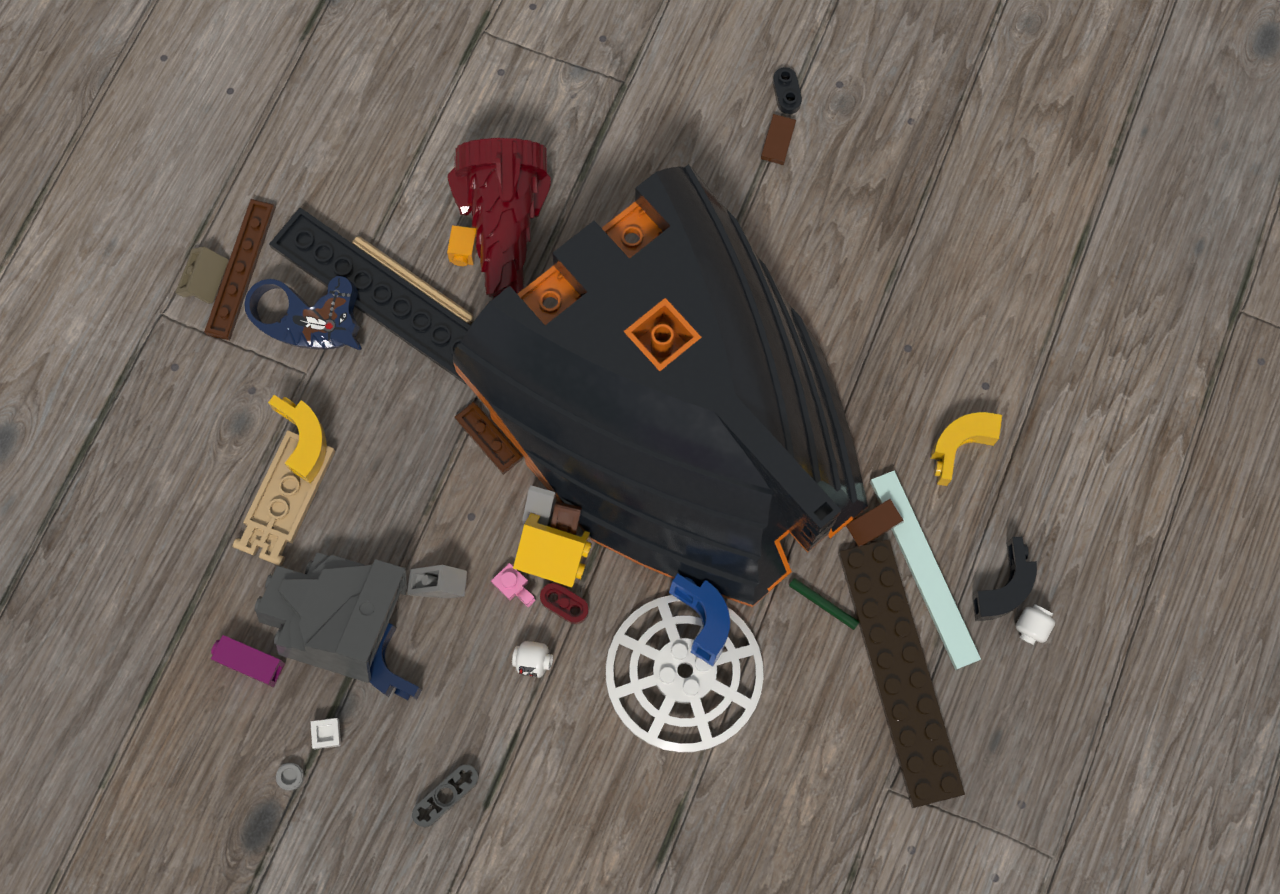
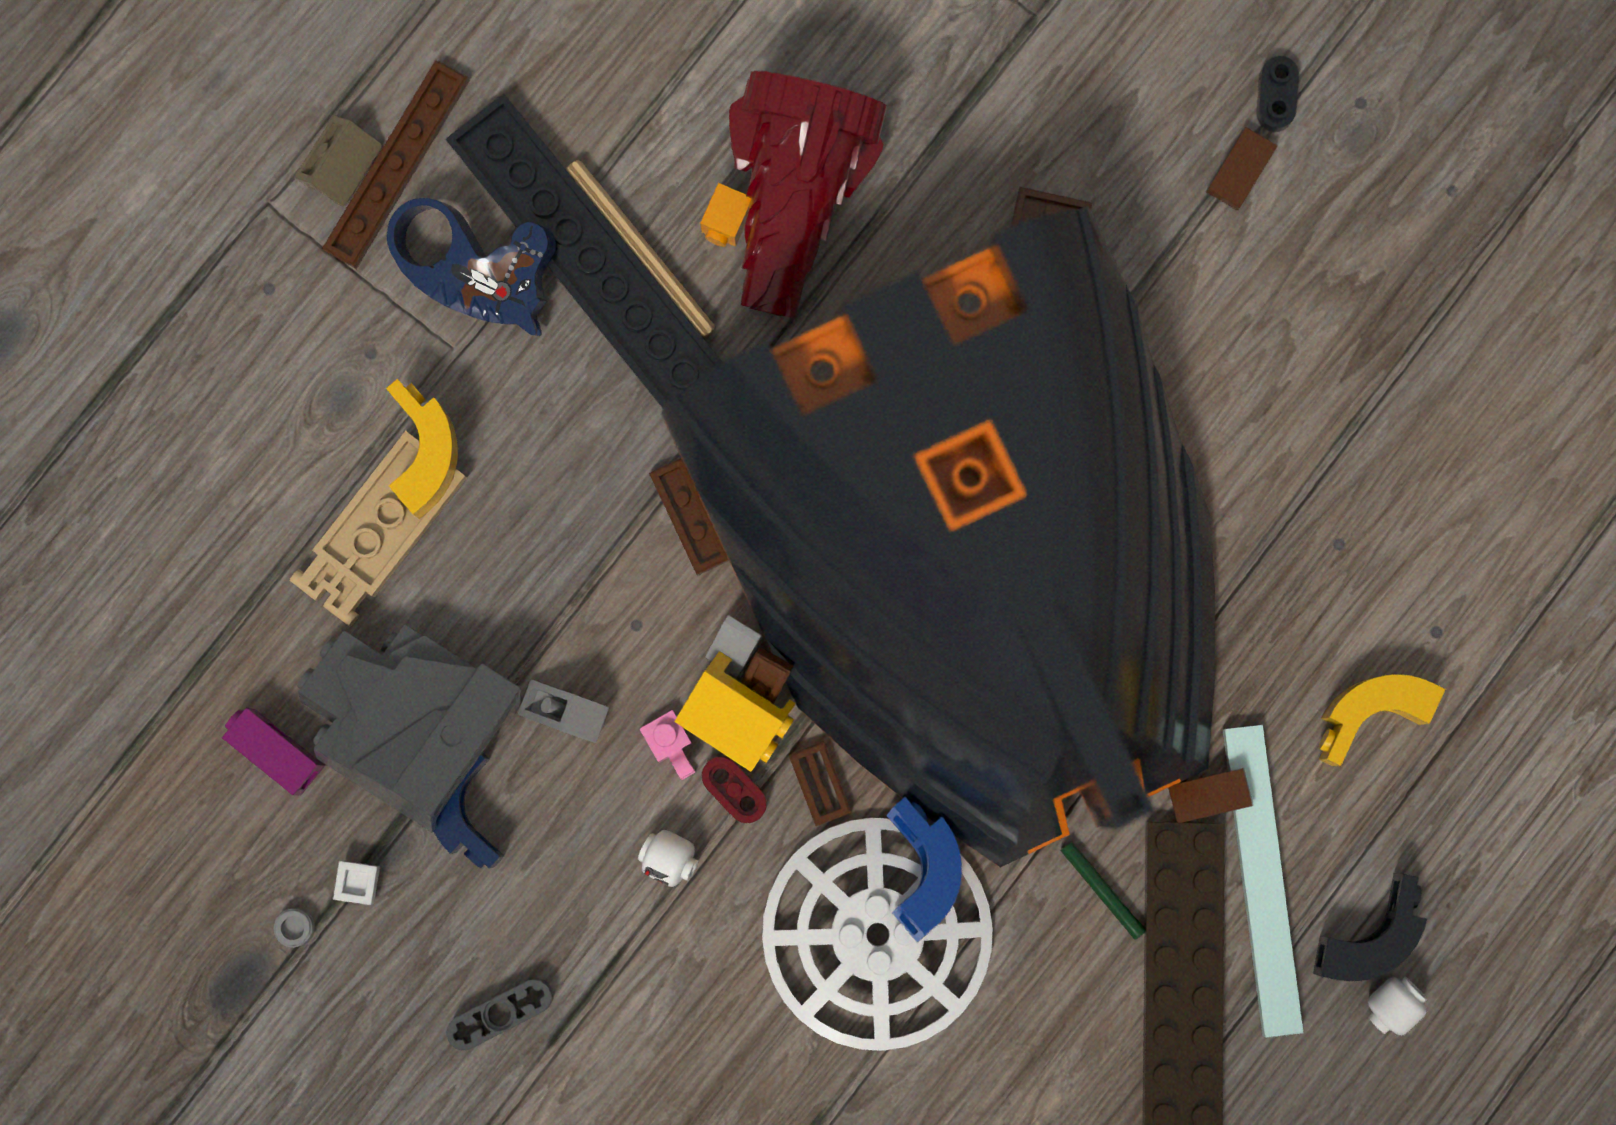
camera: 20 degrees right, 10 degrees up
none -> reddish brown tile [789,741,851,826]

